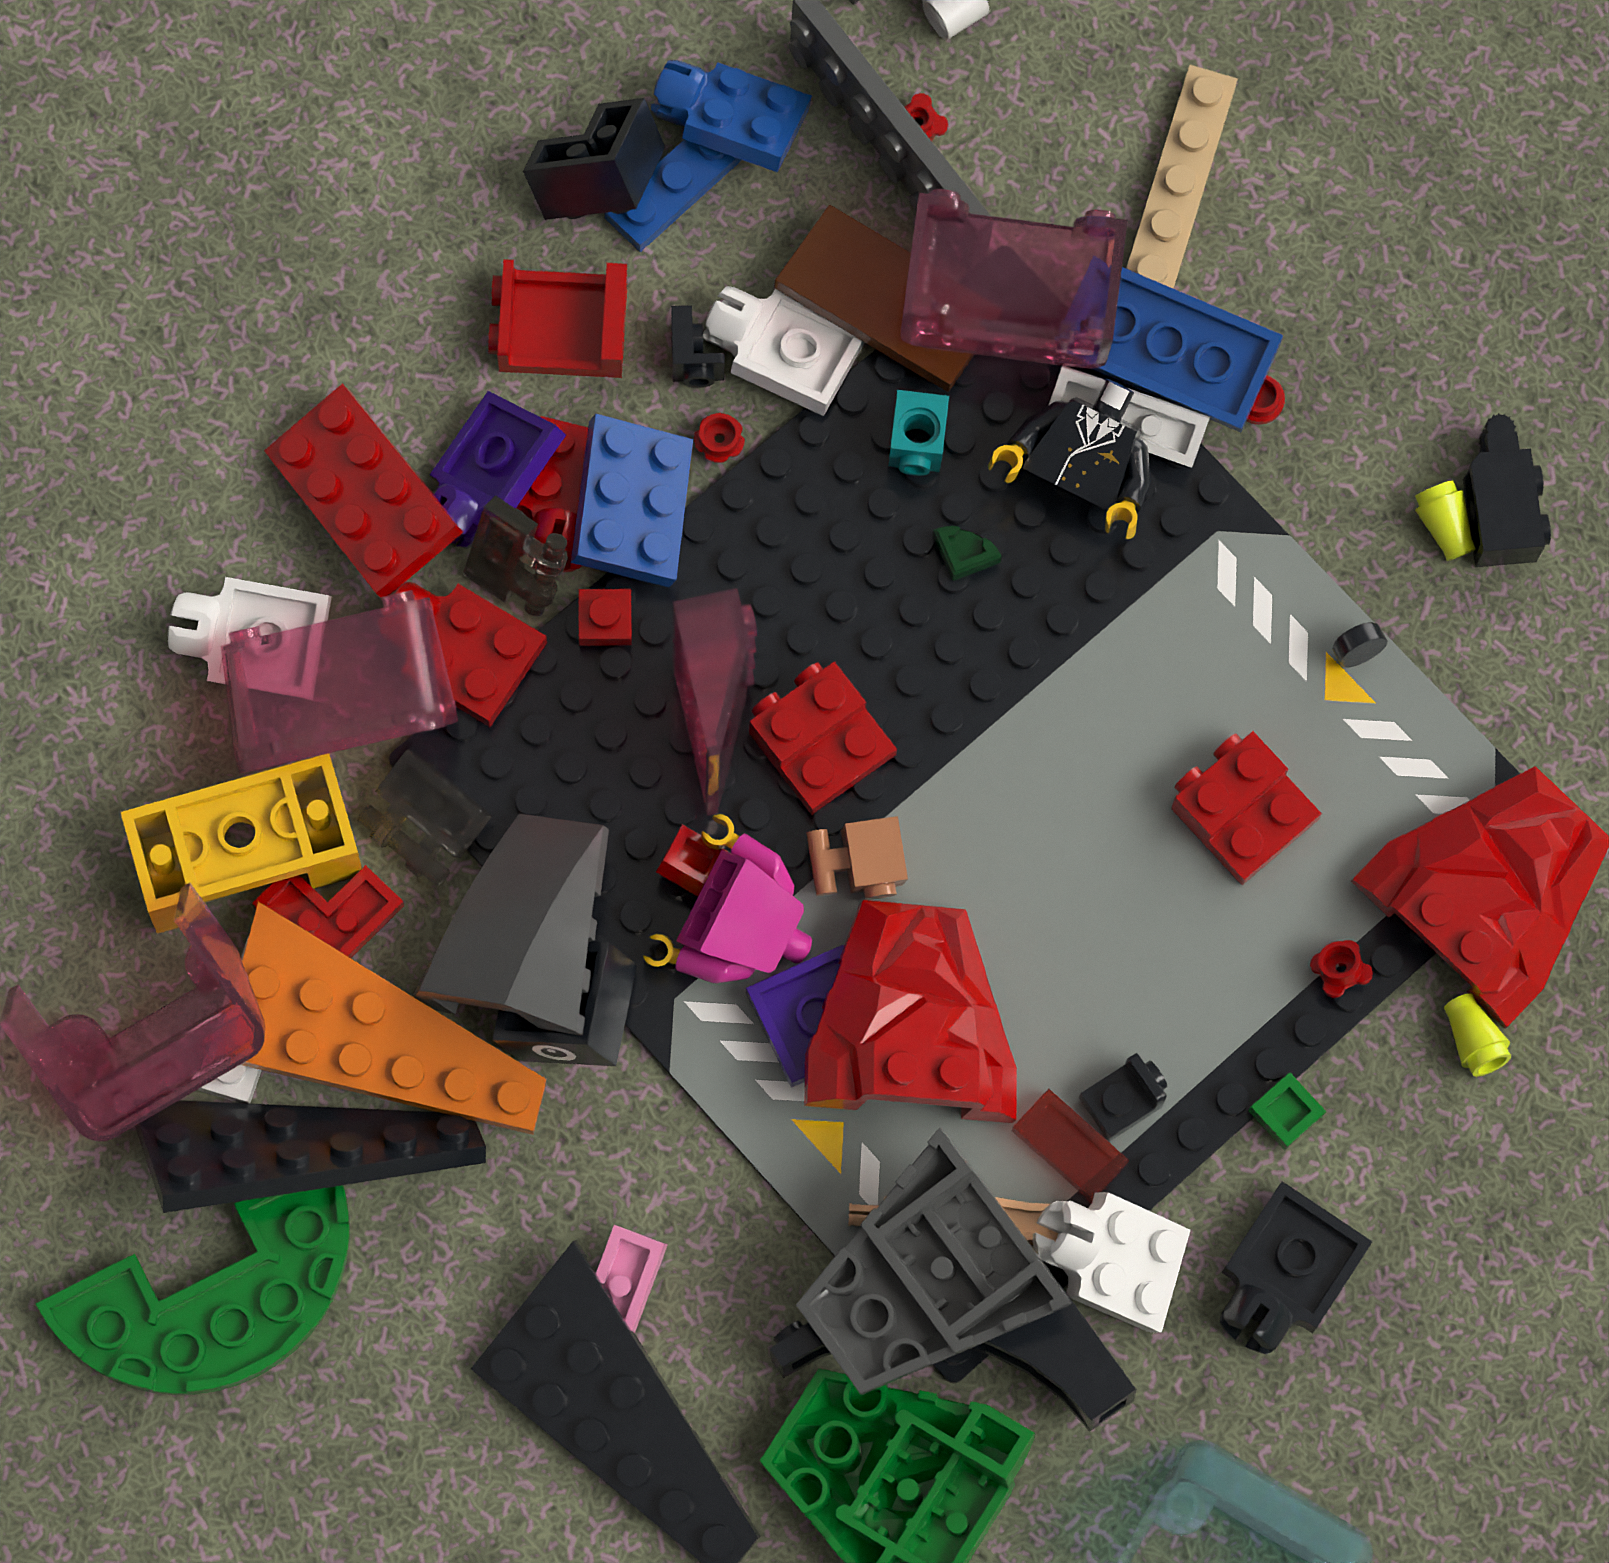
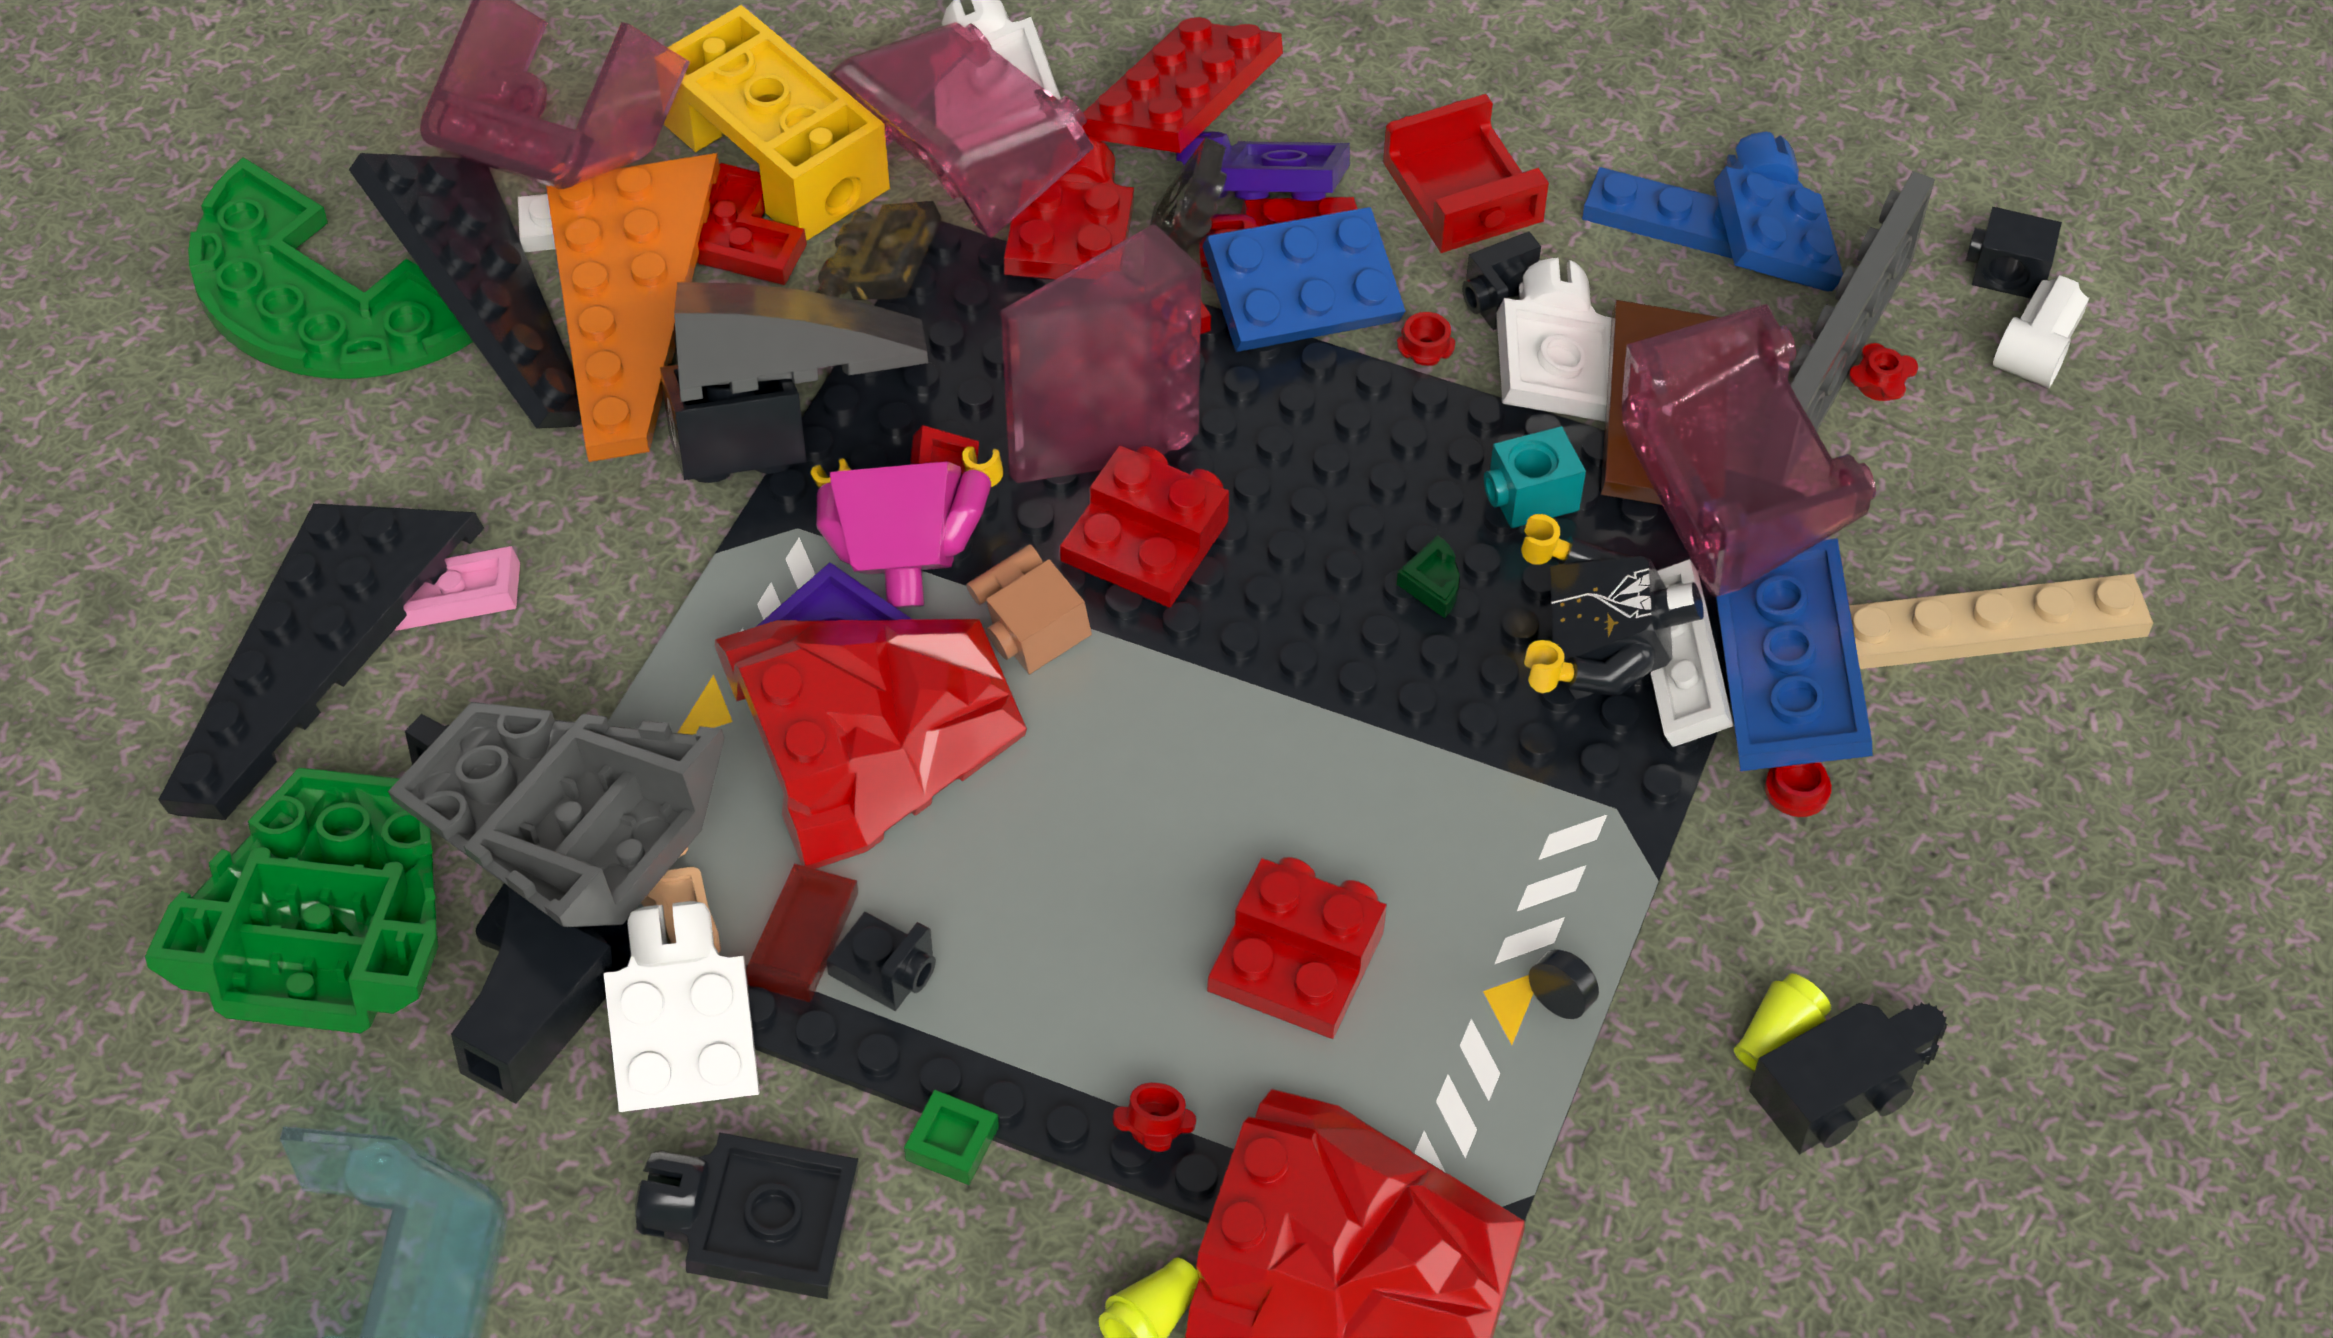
camera: 70 degrees right, 20 degrees down
black brick [523,98,665,220] -> none

